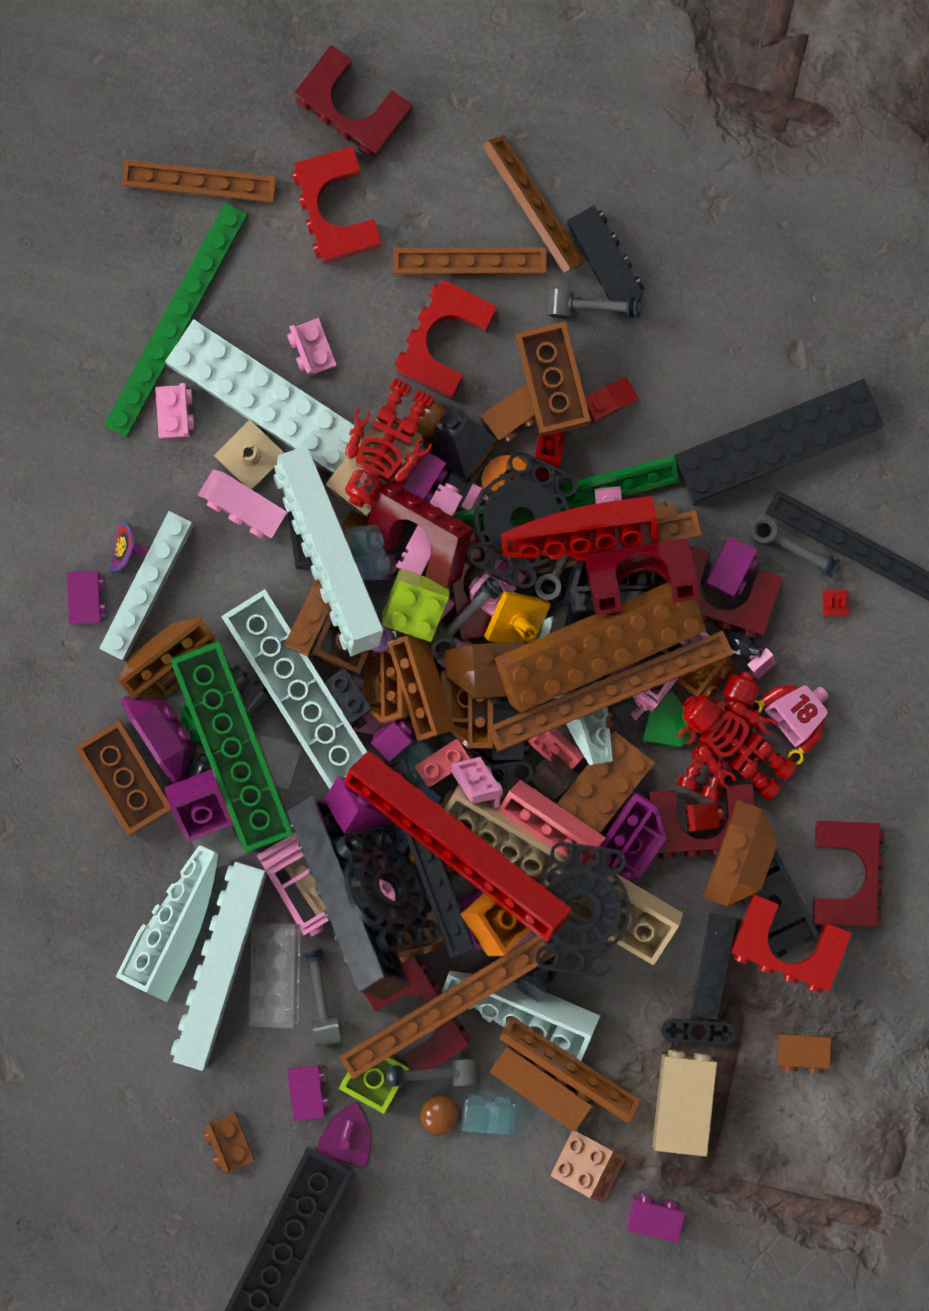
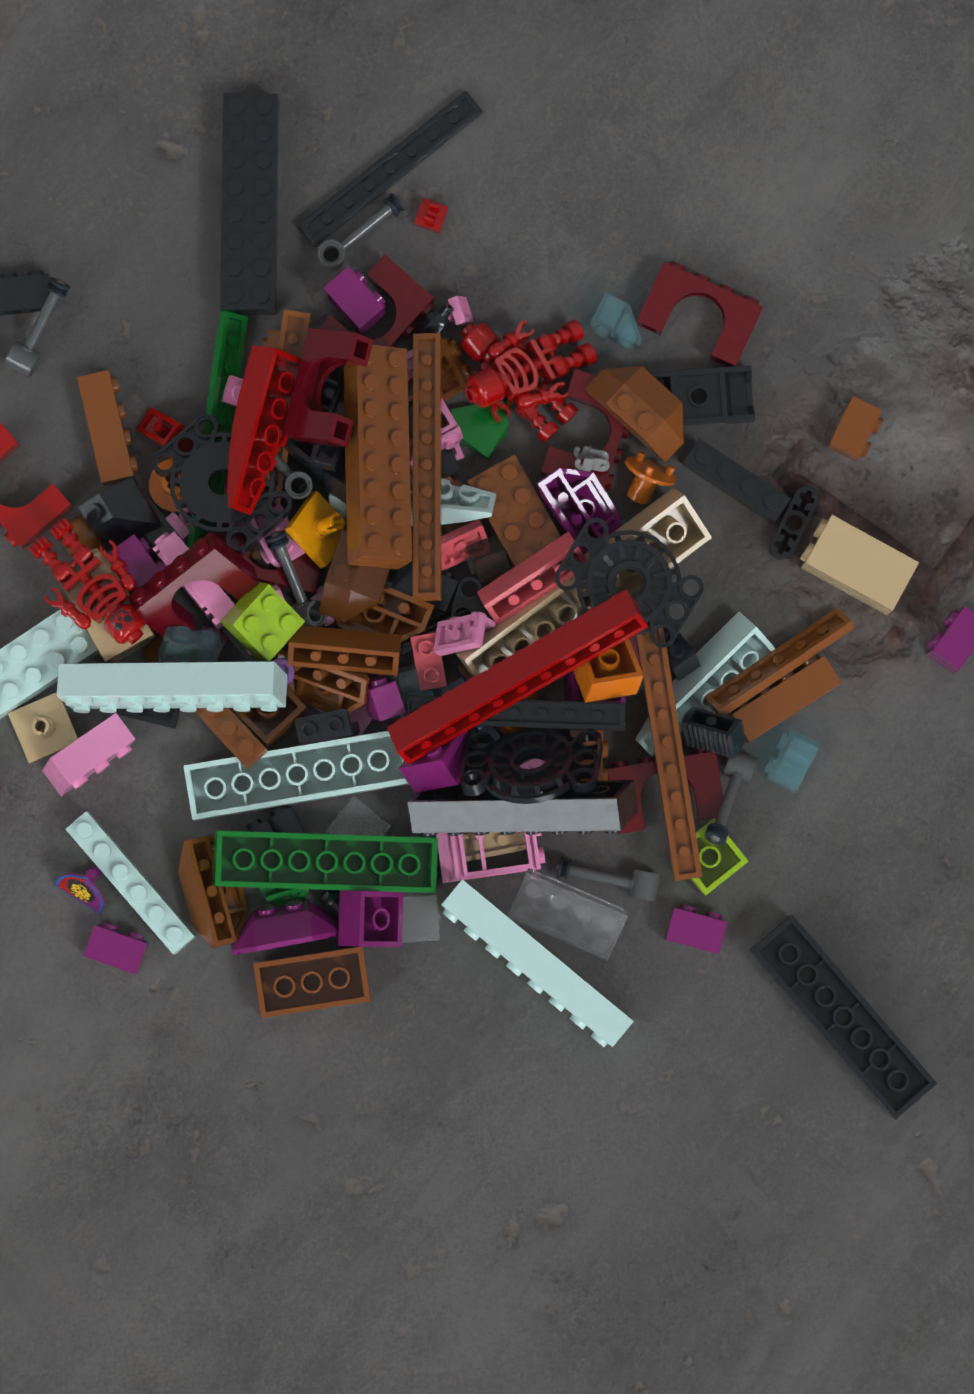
camera: 75 degrees left, 0 degrees up
light aqua wedge [116,845,218,1002] -> none
dark orange bracket [203,1112,255,1174] -> none
magenta shield [317,1102,371,1167] -> none
dark orange hair [419,1095,459,1136] -> none
dark orange brick [515,321,591,437] -> none
nougat bracket [551,1131,627,1203] -> none
red slope [585,377,639,424] -> none
red slope [684,802,724,832] -> none
red arch [730,894,852,994] -> none
torso [755,685,829,765] -> none
none -> light grey piece [574,446,610,472]
none -> clear light blue slope [590,292,642,350]
none -> orange piece [625,450,676,505]
none -> black brick [682,706,746,759]

